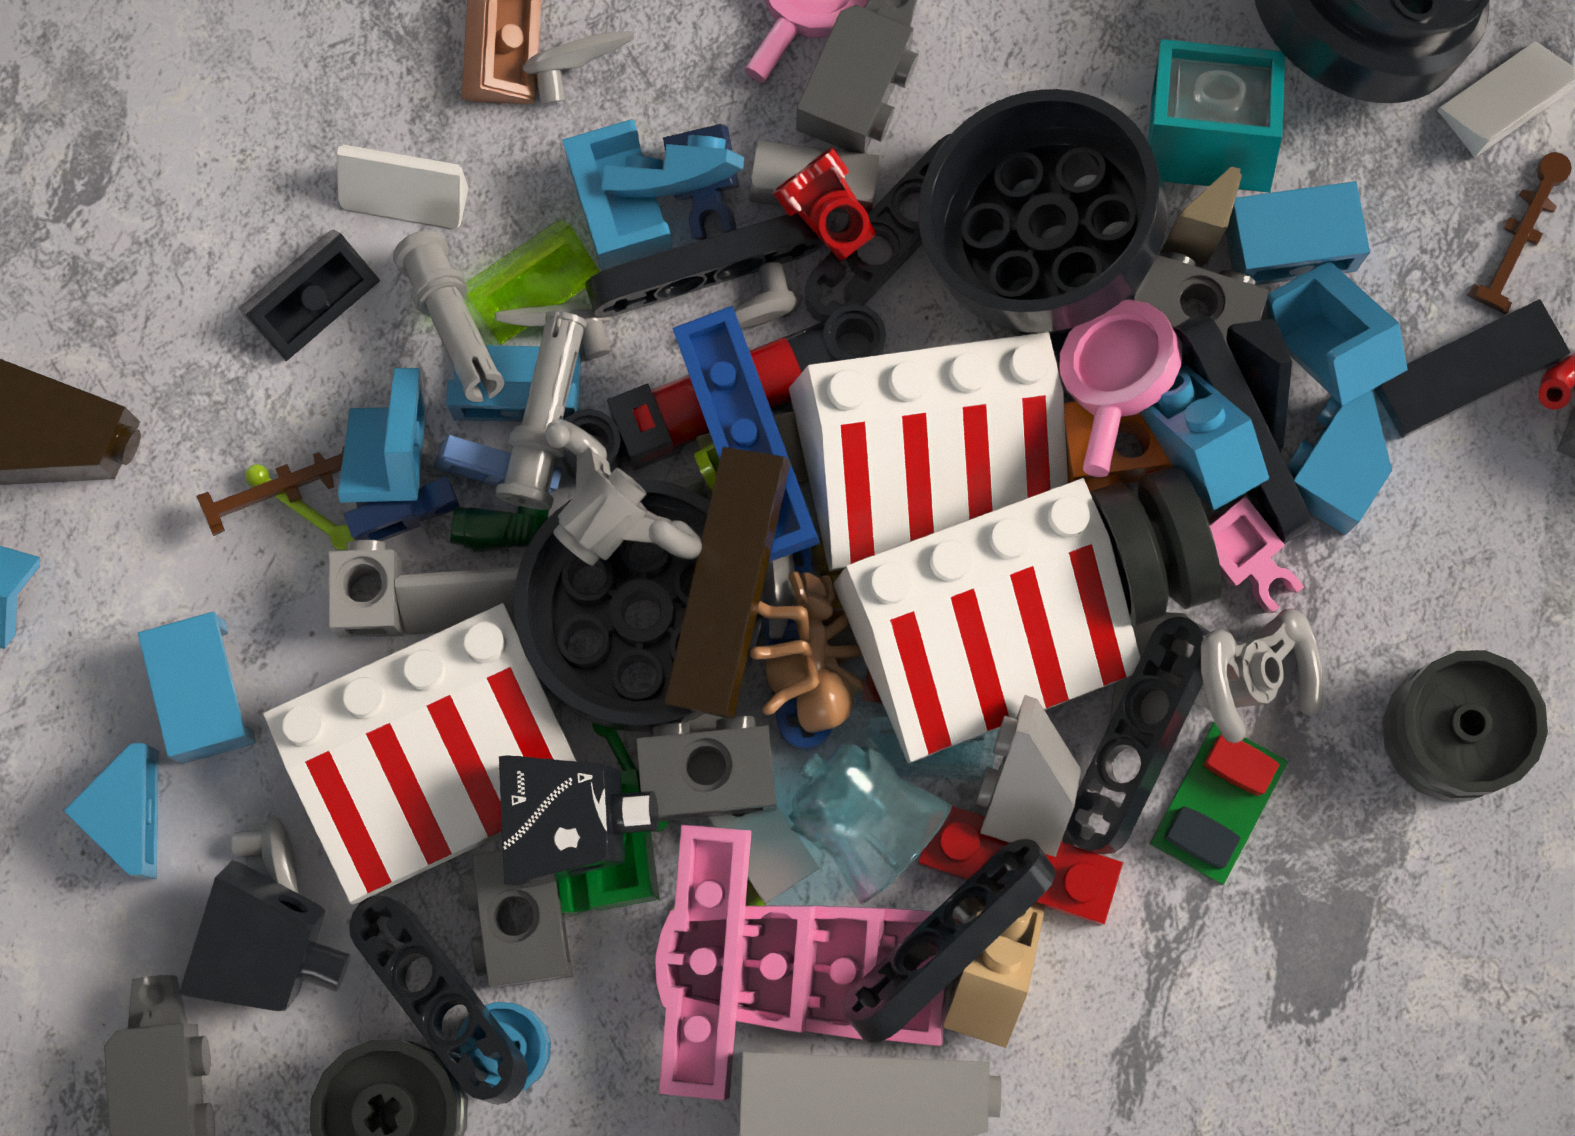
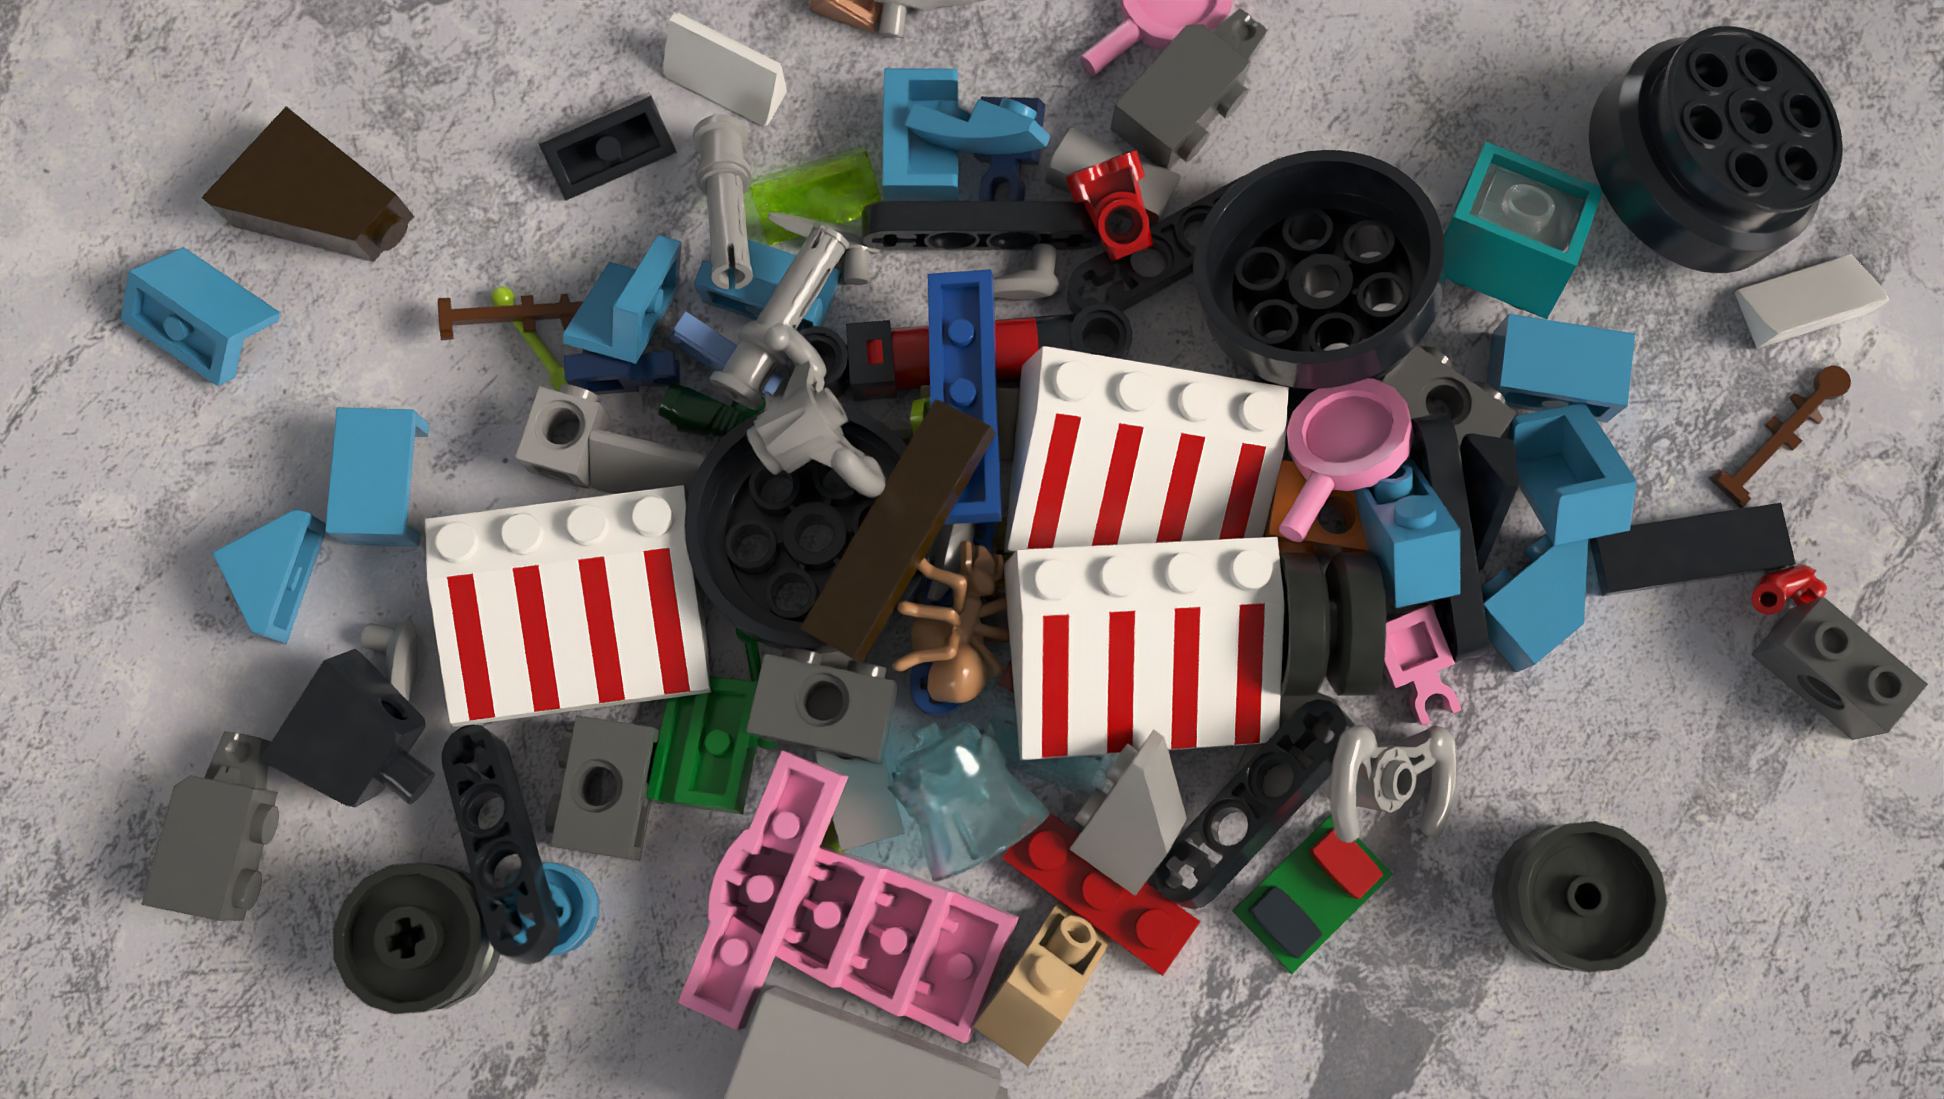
camera: 20 degrees right, 0 degrees up
black torso [499,755,659,888] -> none
black beam [843,839,1055,1043] -> none
dark tan slope [1160,167,1242,267] -> none

